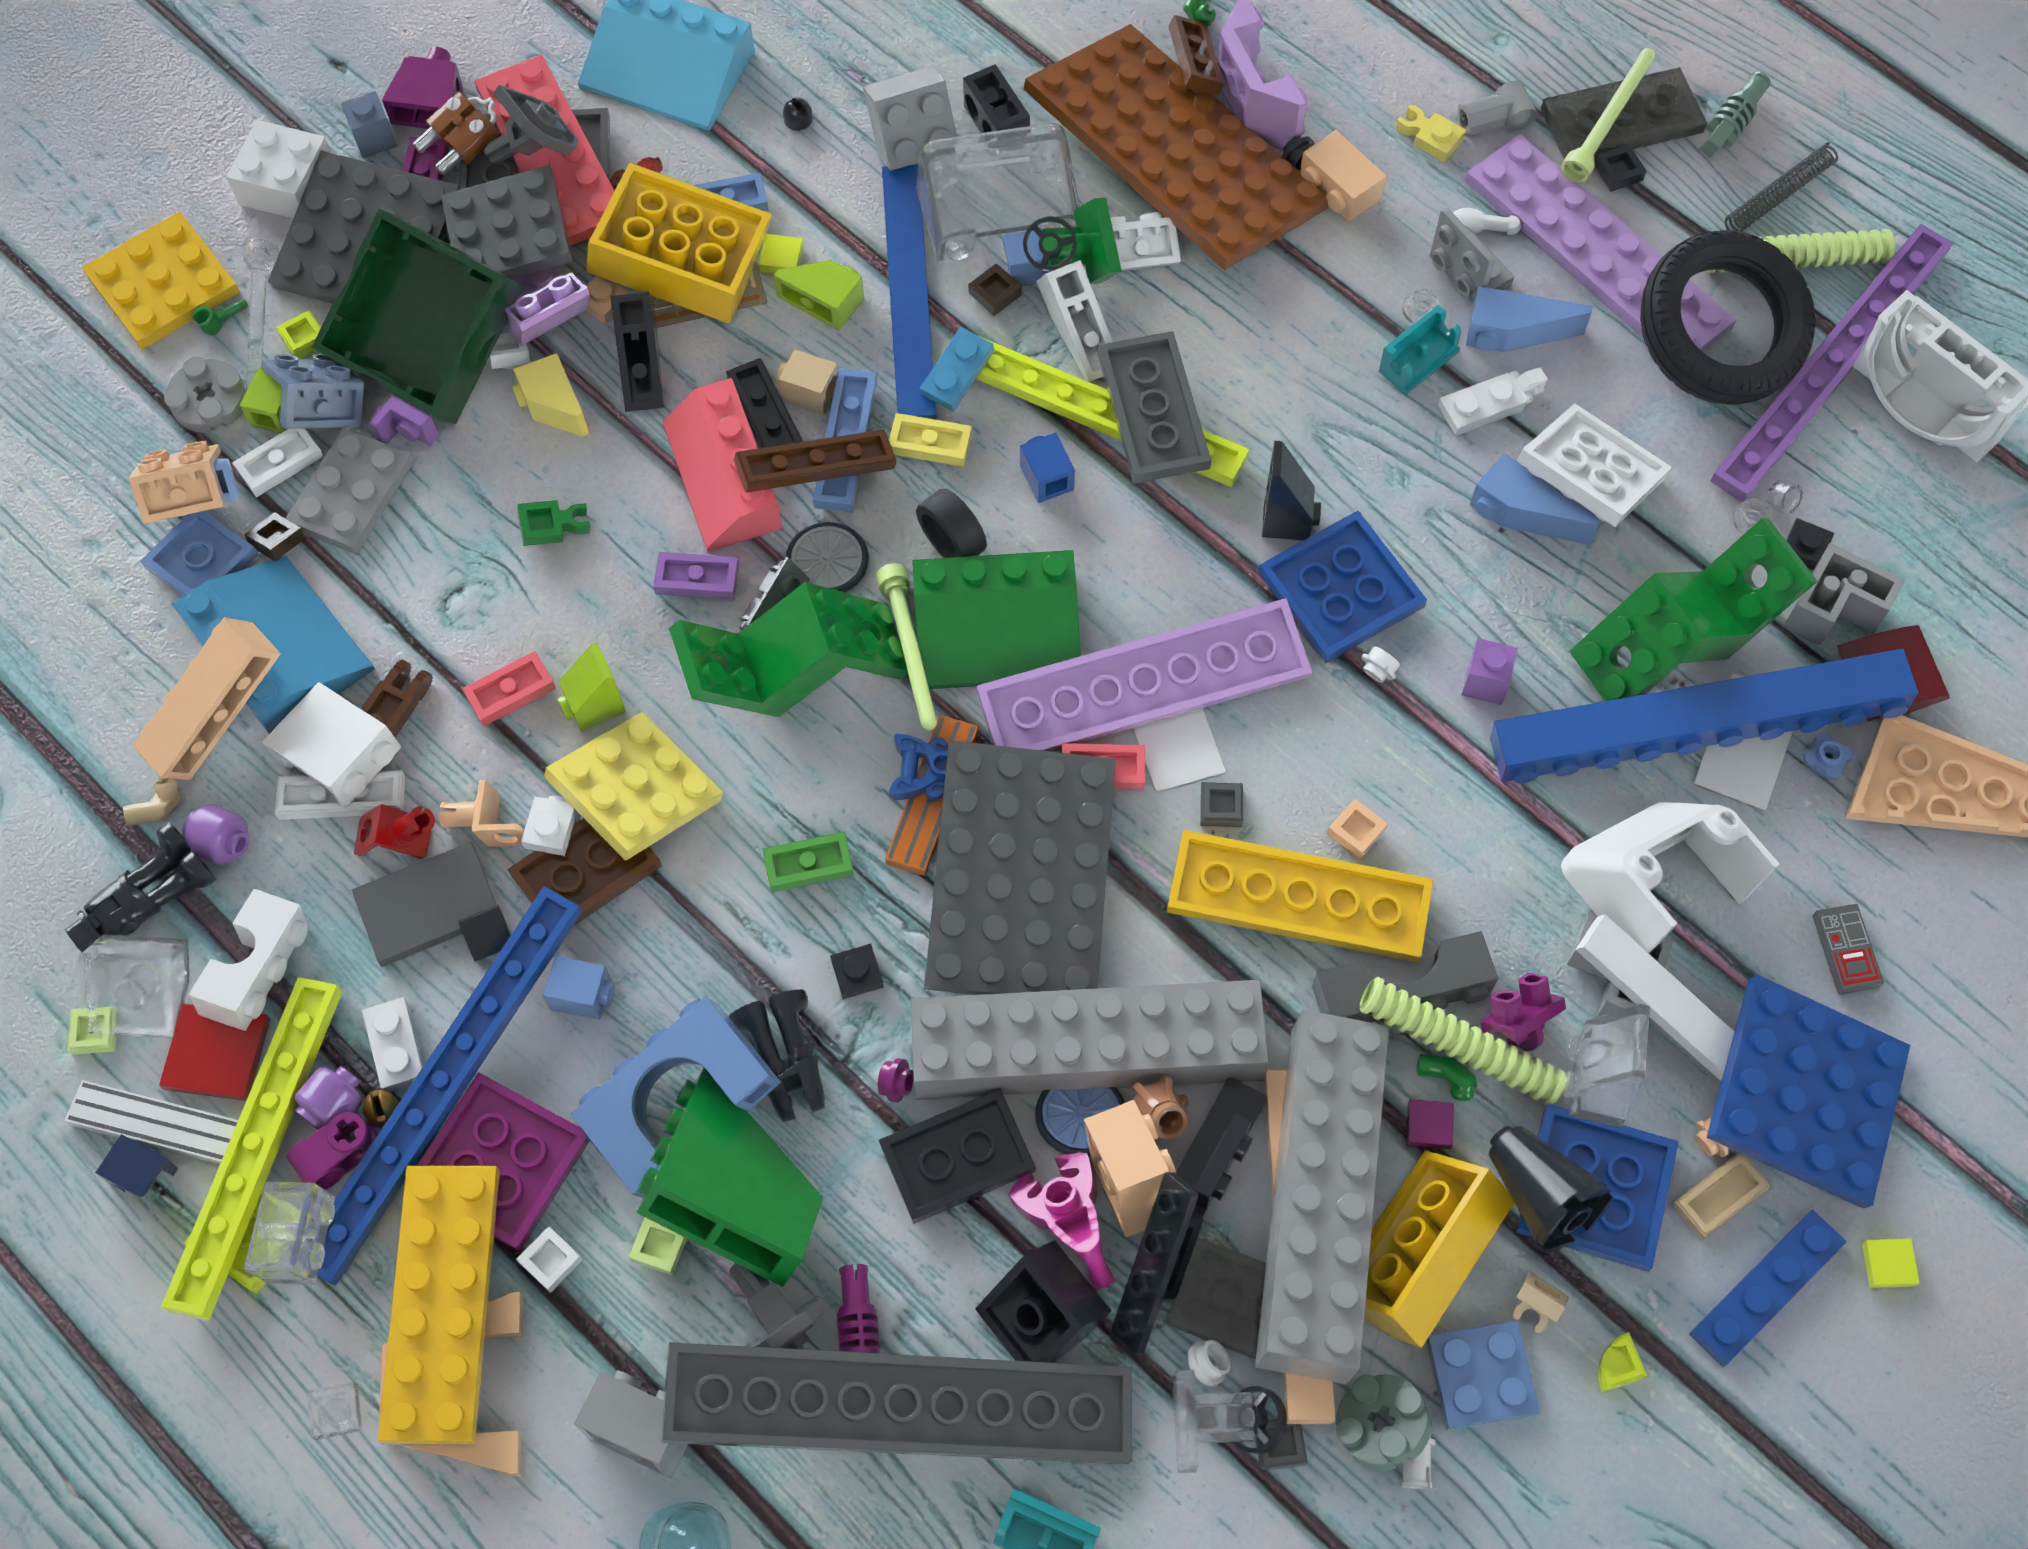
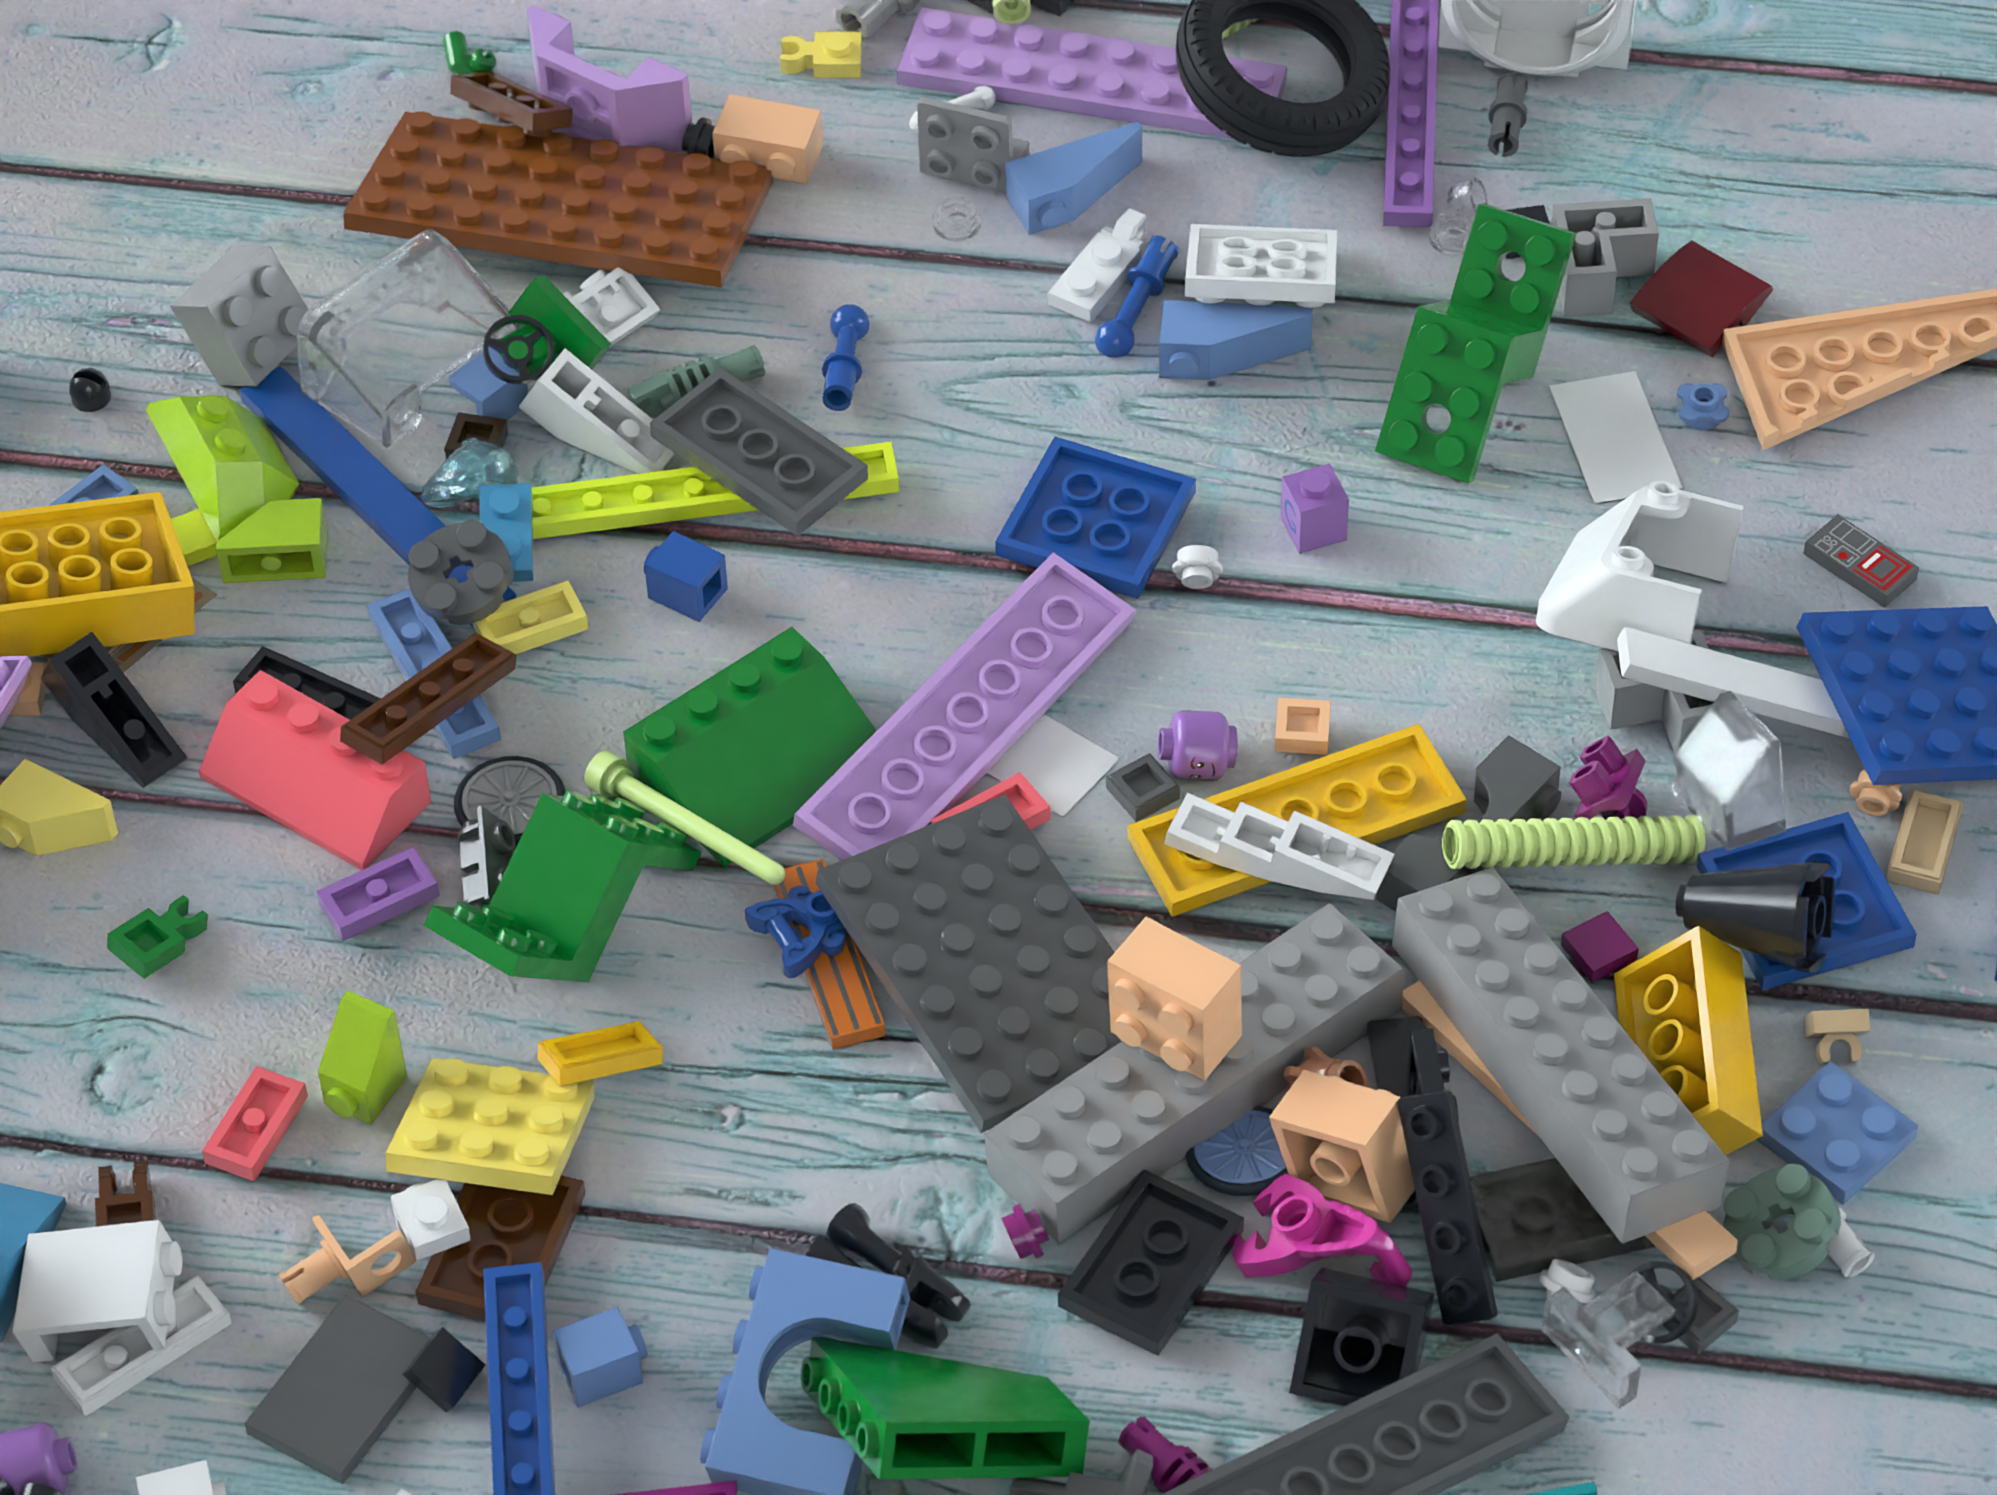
camera: 35 degrees left, 15 degrees down
red bracket [354,804,435,859] -> none
bright green plate [762,831,854,893] -> none
tan brick [776,349,838,415] -> none
black plate [830,943,884,1000] -> none
black tyre [916,489,987,558] -> none
black brick [963,64,1030,158] -> none
black slope [1262,440,1321,540] -> none
teal hinge [1379,304,1461,395] -> none
green arm [1417,1054,1477,1101] -> none
blue brick [1490,649,1919,783] -> none
neon yellow tile [1598,1332,1647,1393] -> none
none -> lime wedge [146,395,299,541]
none -> dark grey plate [408,520,514,625]
none -> clear light blue hat [420,438,519,508]
none -> yellow tile [538,1021,663,1086]
none -> sand green hinge [628,345,765,418]
none -> blue pin [822,304,869,411]
none -> blue pin [1095,236,1179,358]
none -> light nougat brick [1107,917,1242,1081]
none -> medium lavender head [1158,710,1238,780]
none -> white slope [1164,792,1395,900]
none -> dark grey pin [1488,72,1528,157]

